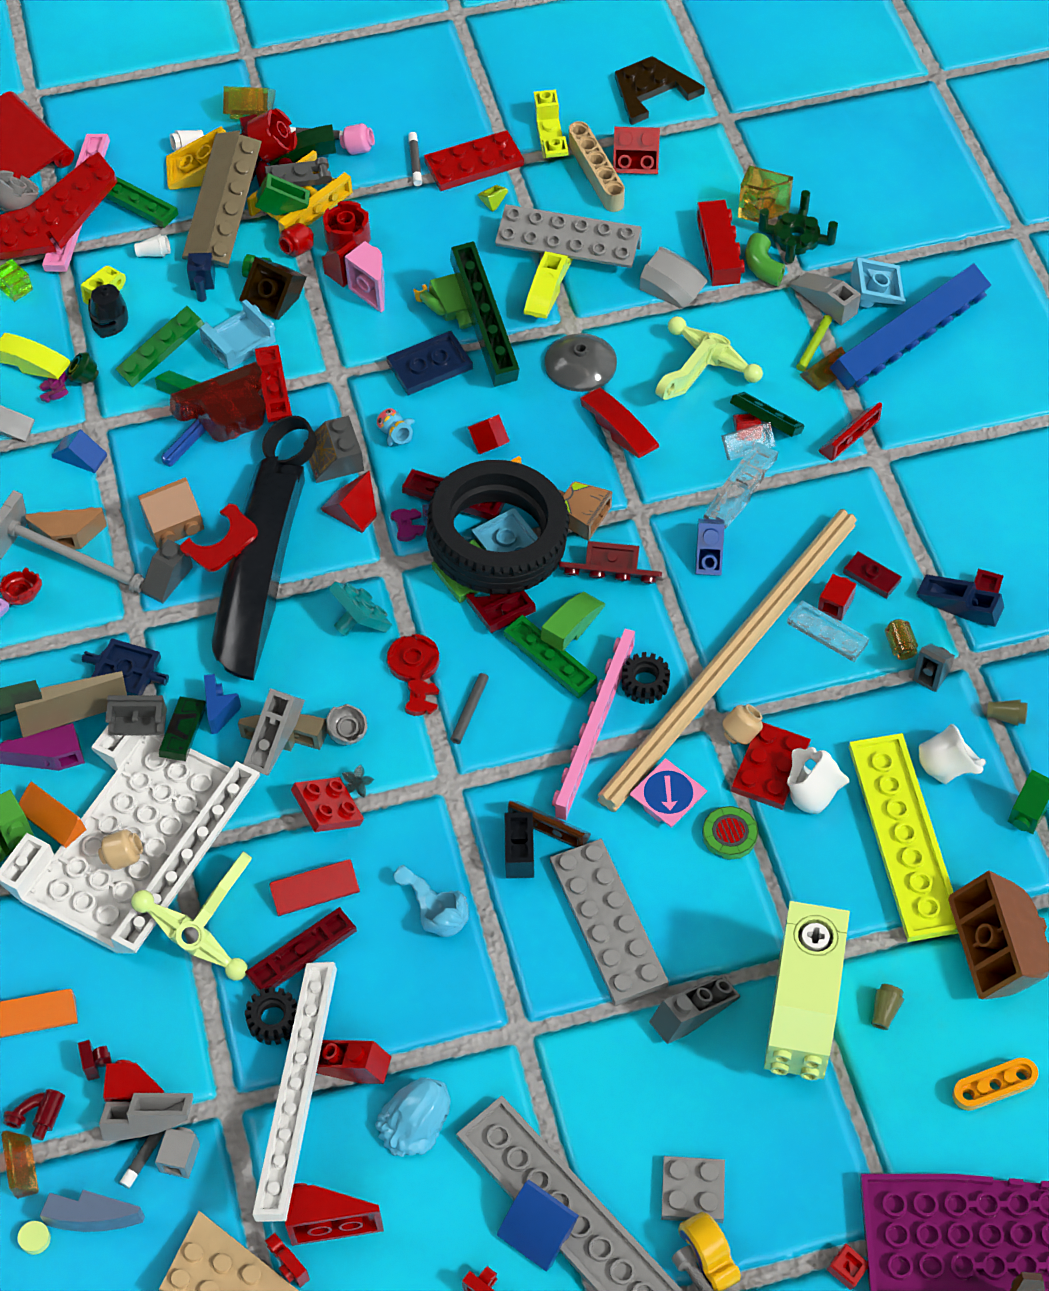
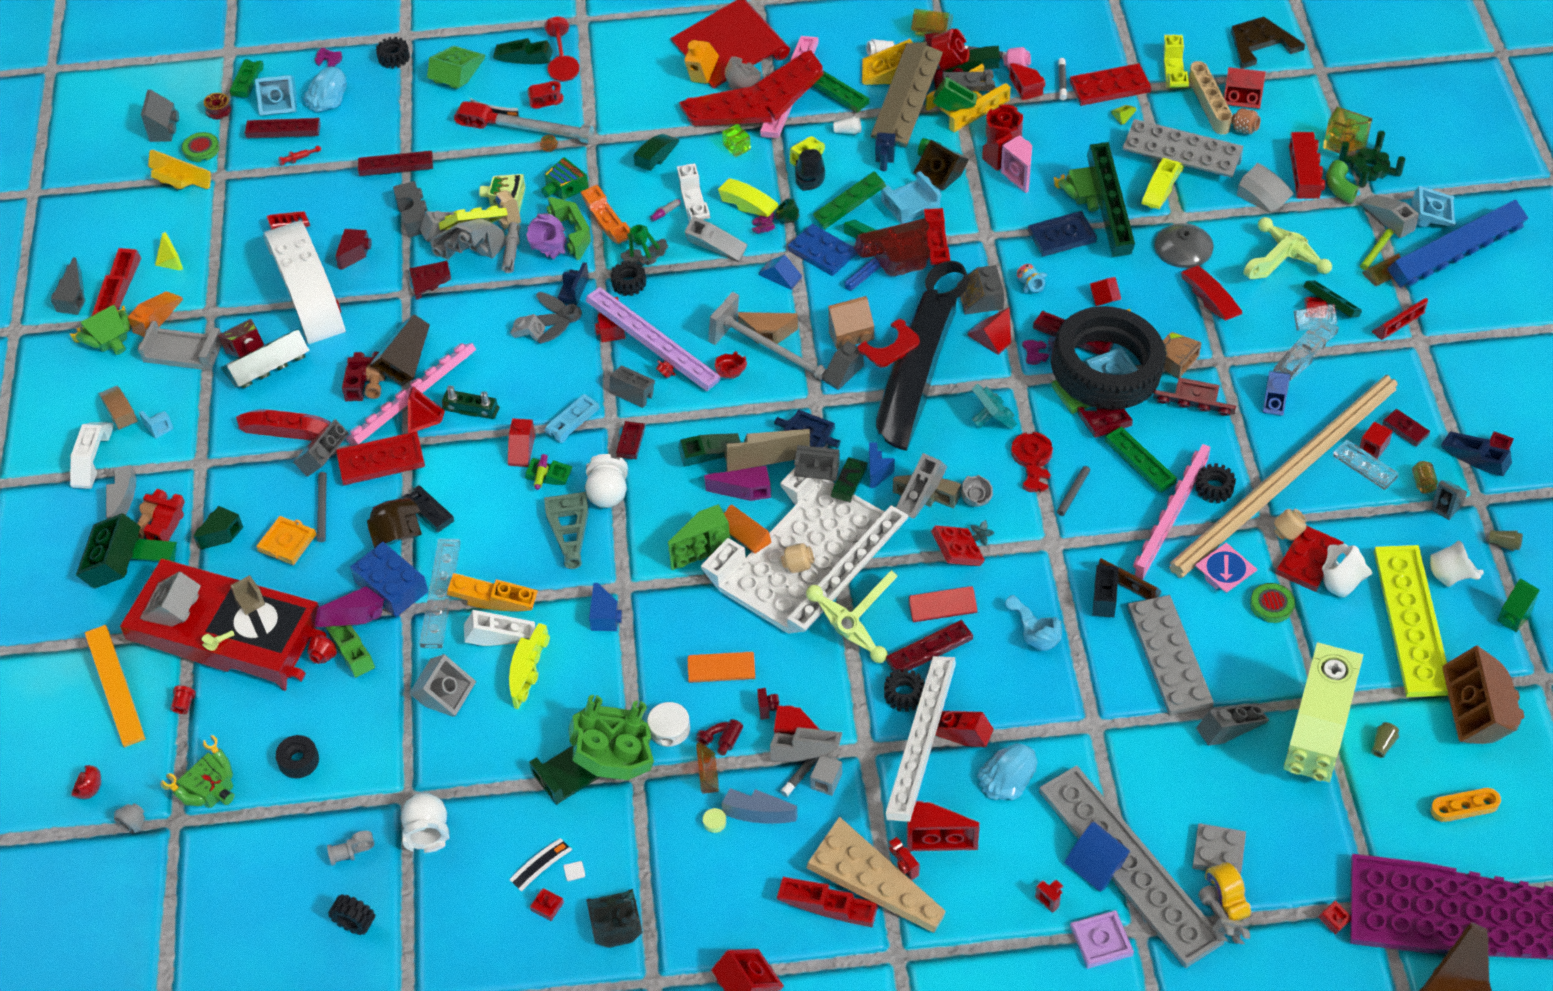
camera: 10 degrees right, 5 degrees down
red head [279,223,314,257] -> none
bright green slope [541,591,605,652] -> none
none -> blue plate [788,224,857,276]
none -> red slope [1009,63,1045,100]
none -> nougat head [1231,108,1261,135]

